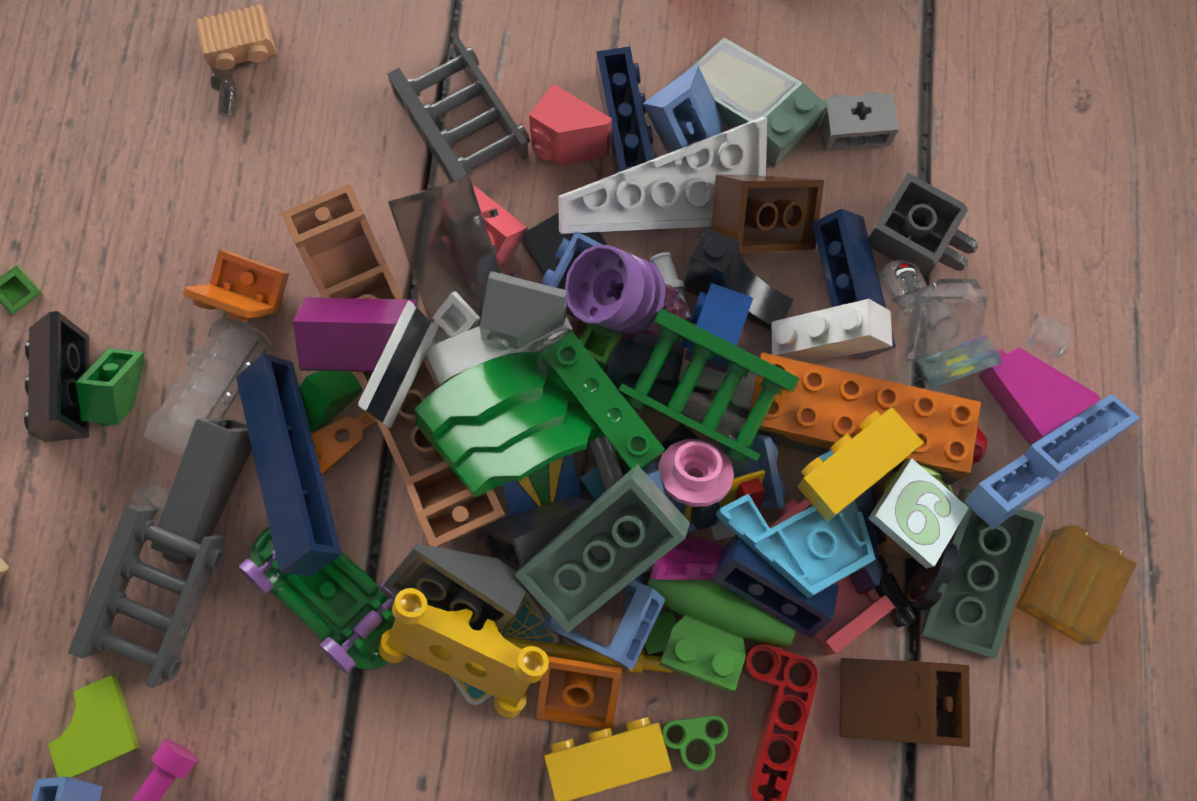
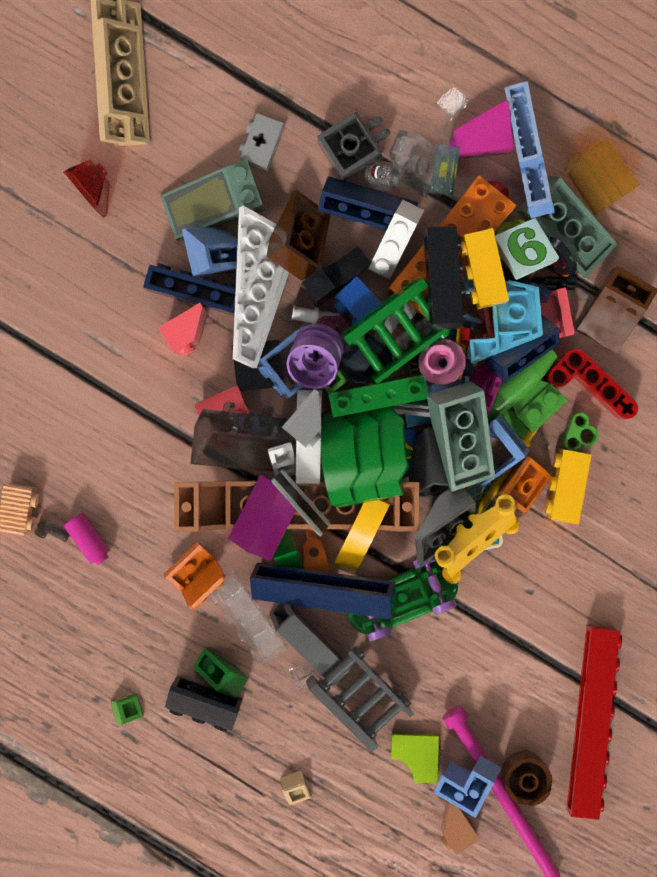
camera: 65 degrees left, 15 degrees up
dark grey fence [387,37,530,193] -> none
none -> dark pink brick [63,513,110,565]
none -> yellow slope [333,499,391,576]
none -> black brick [423,227,467,330]

